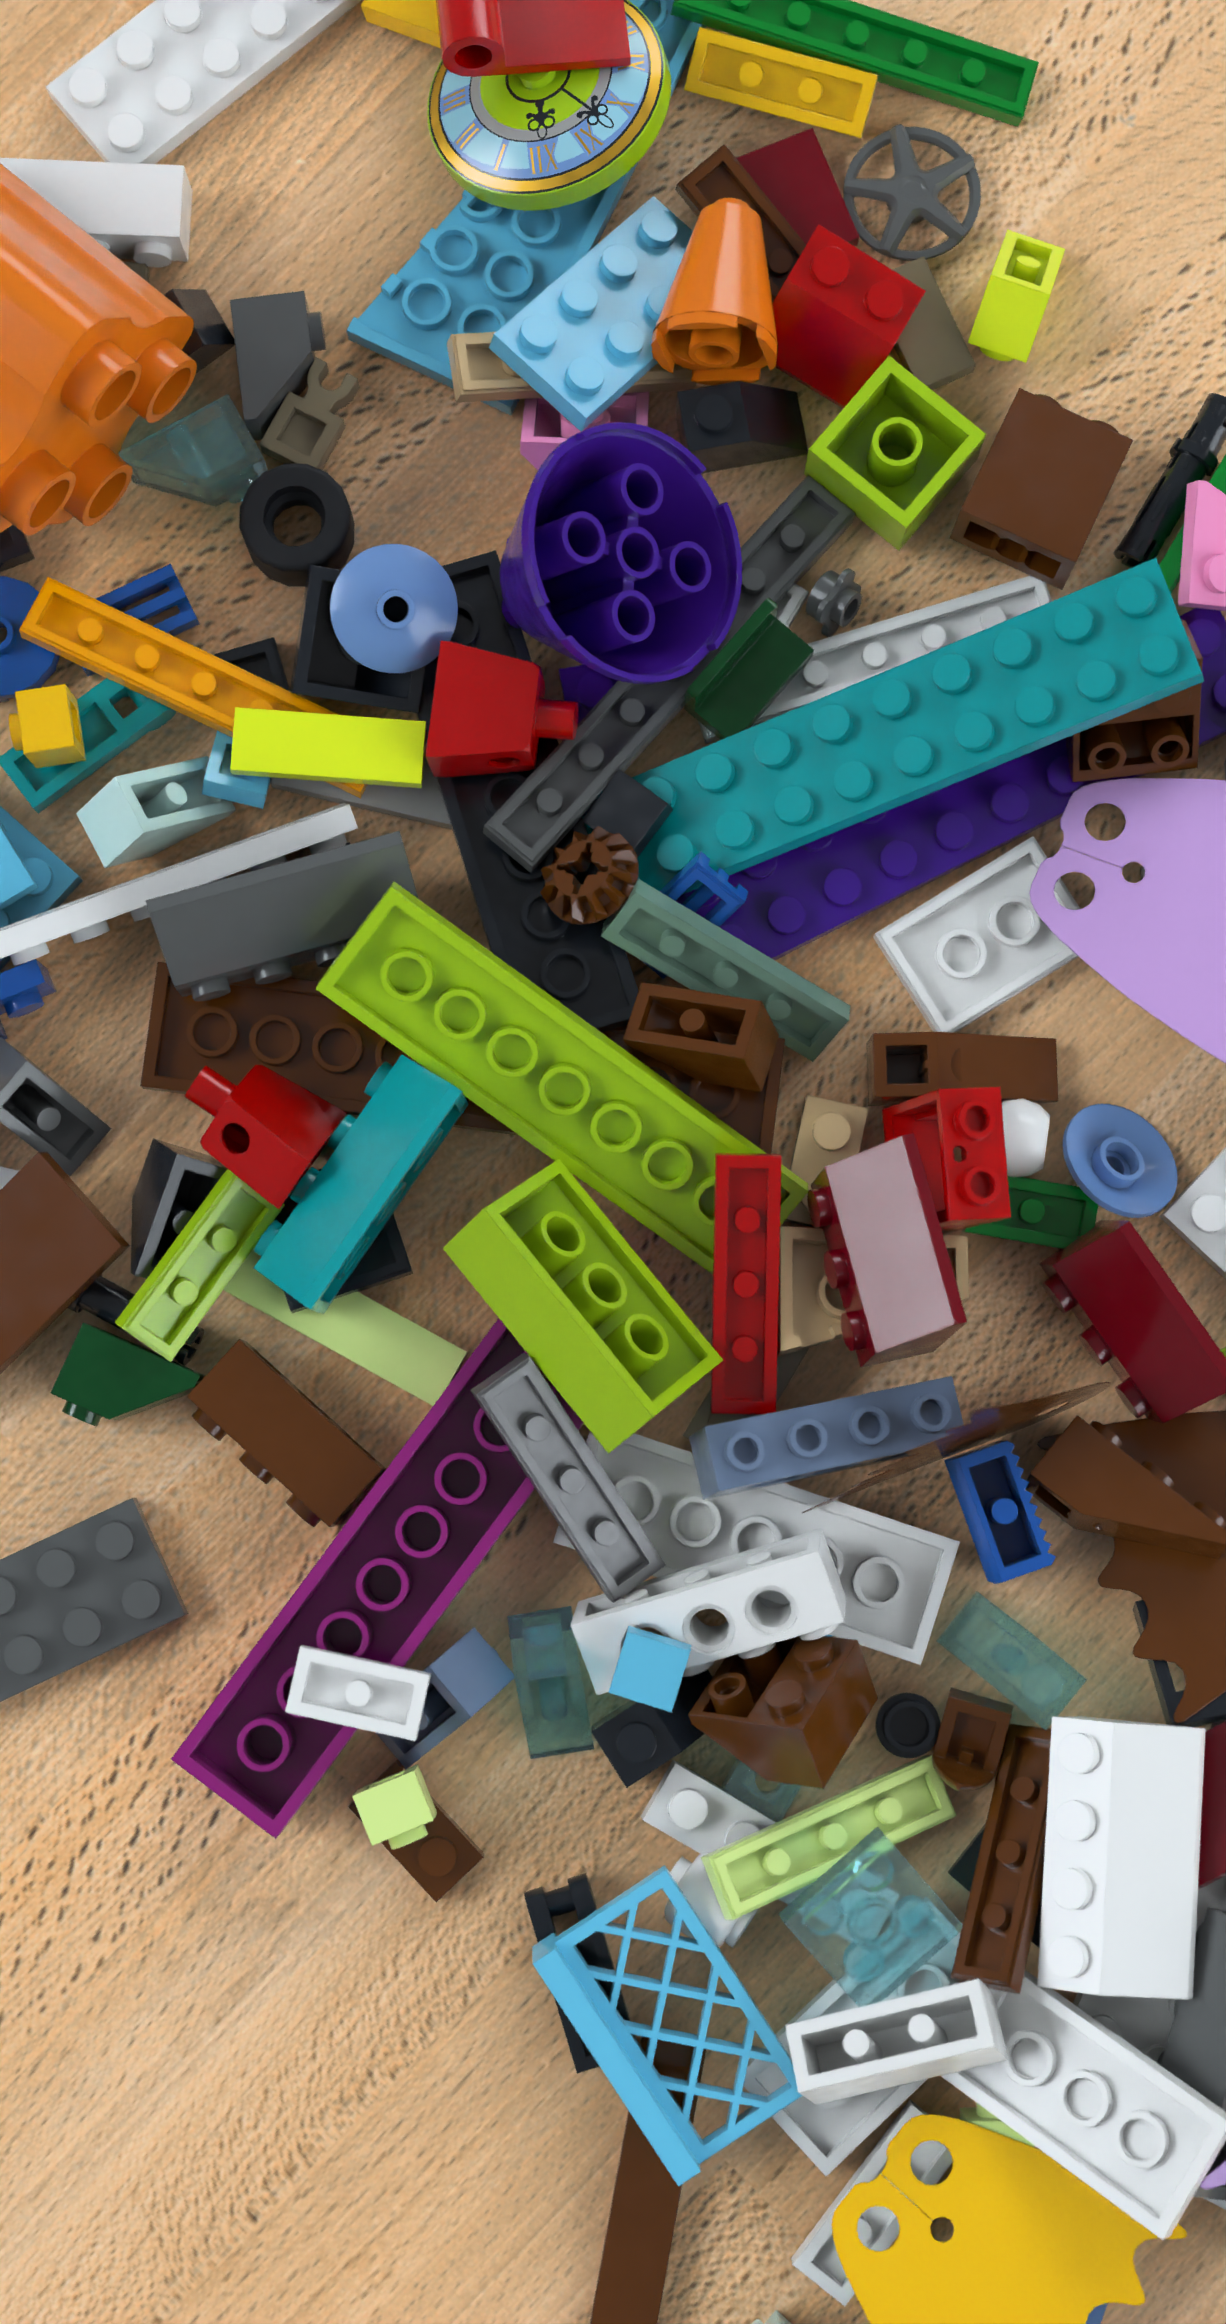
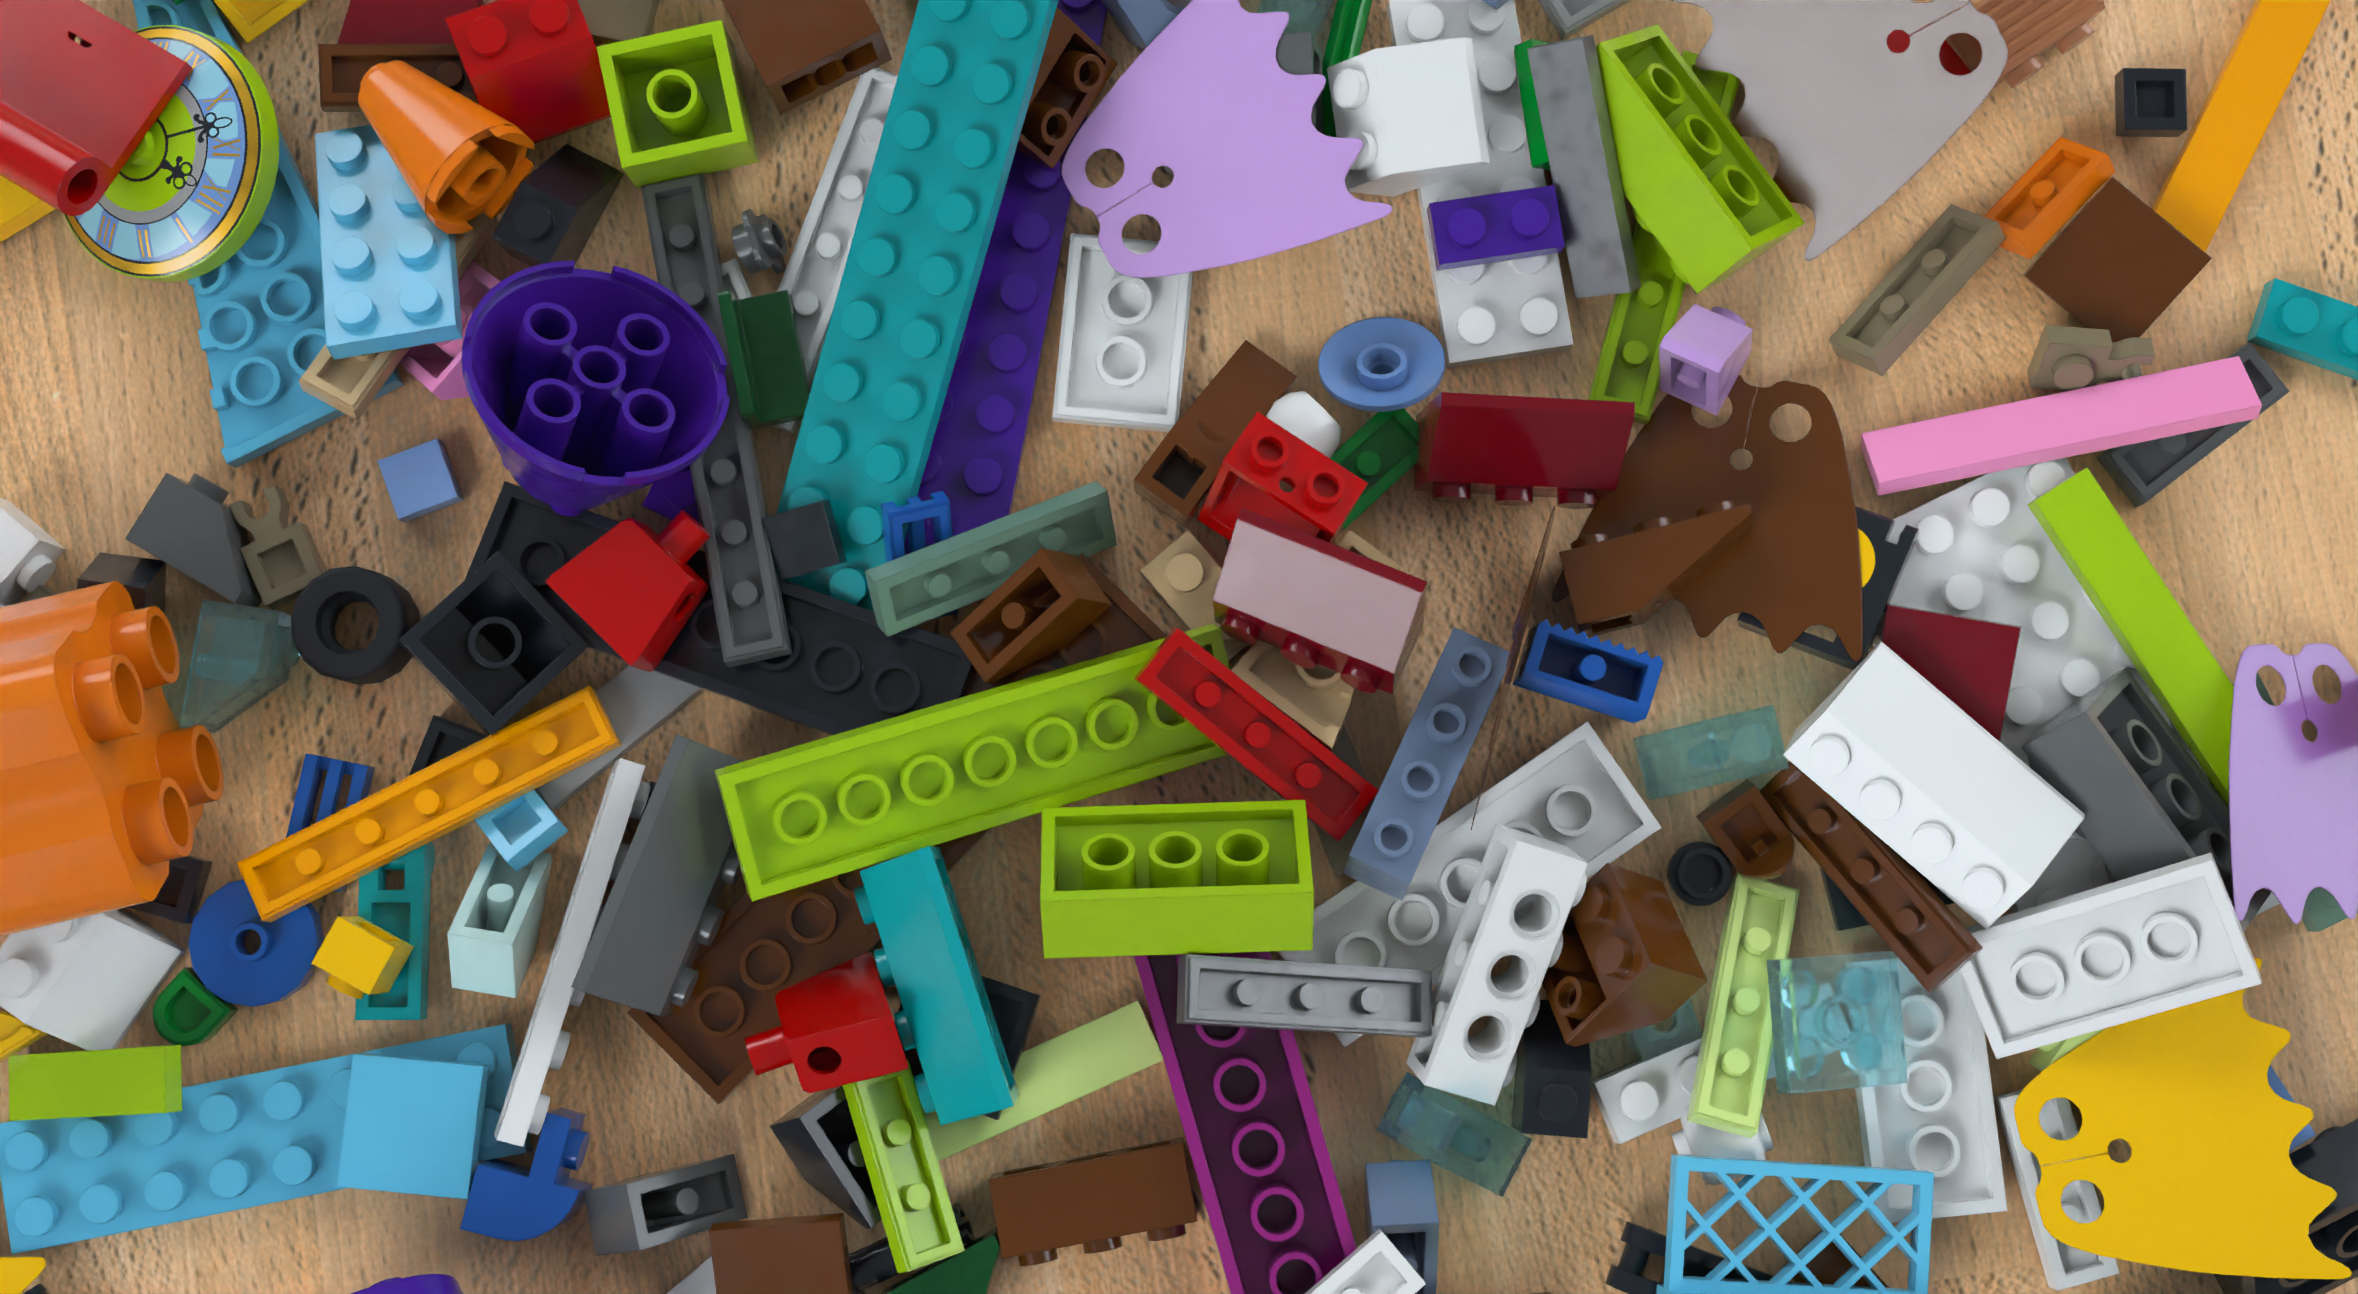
camera: 55 degrees left, 0 degrees up
neon yellow tile [230,707,426,788] -> none
medium blue dish [330,544,458,673] -> none
reddish brown gear [540,826,639,924] -> none
medium azure tile [608,1626,692,1713] -> none
white brick [785,1979,1008,2105] -> none
none -> light blue tile [377,439,463,522]

